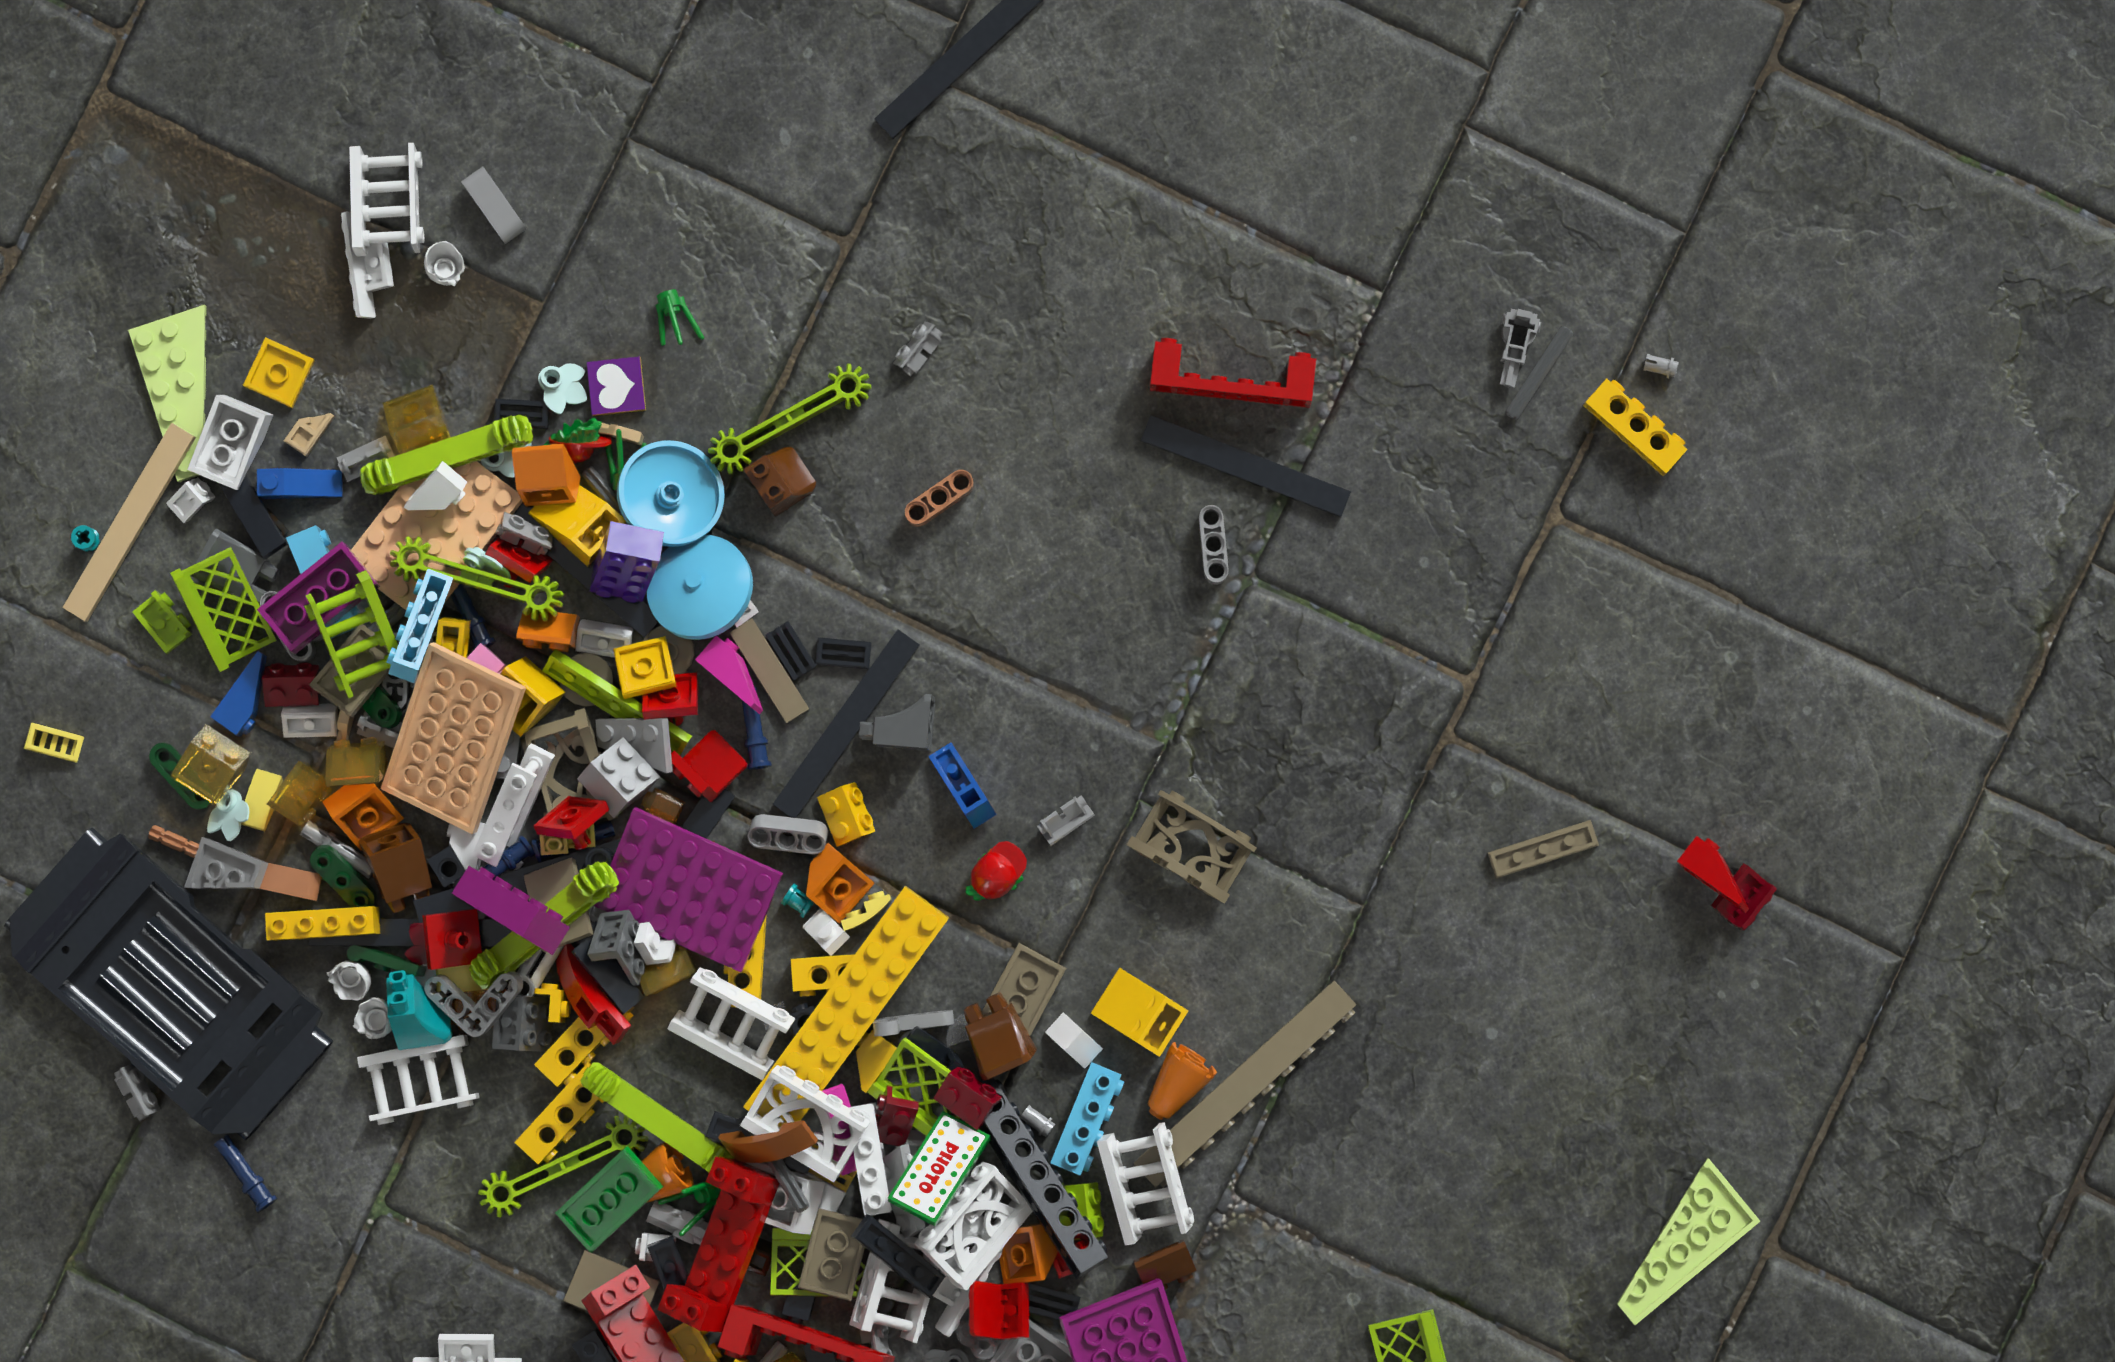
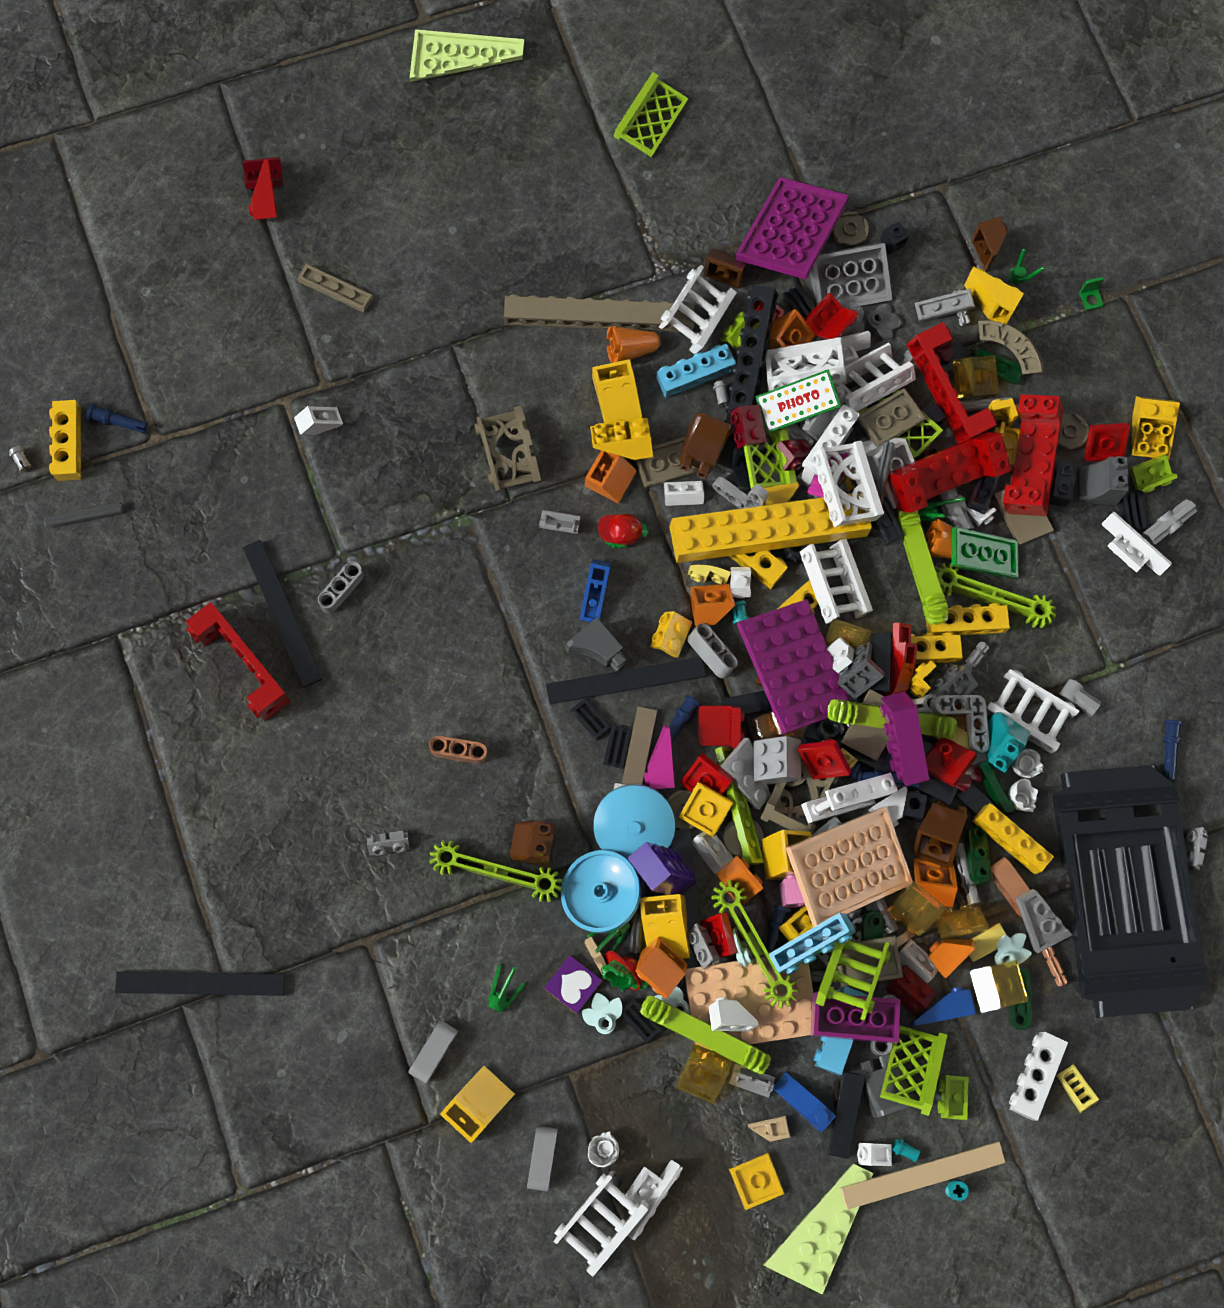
camera: 150 degrees left, 10 degrees down
white slope [187,395,273,490] -> none
dark orange slope [718,1120,818,1163] -> none
black tile [851,1214,946,1299] -> none
white slope [1045,1012,1103,1068] -> none
light grey piece [1499,309,1542,388] -> none
none -> dark blue pin [86,403,148,434]
none -> white slope [294,406,343,435]
none -> light grey beam [408,1020,458,1084]
none -> yellow slope [440,1066,515,1143]
none -> orange slope [585,450,637,504]
none -> yellow slope [590,418,653,460]
none -> white slope [664,481,704,506]
none -> teal pin [892,1139,920,1162]
none -> orange slope [928,939,976,978]
none -> light grey axle [962,642,989,673]
none -> white brick [1009,1032,1068,1121]
none -> light grey piece [1058,679,1101,717]

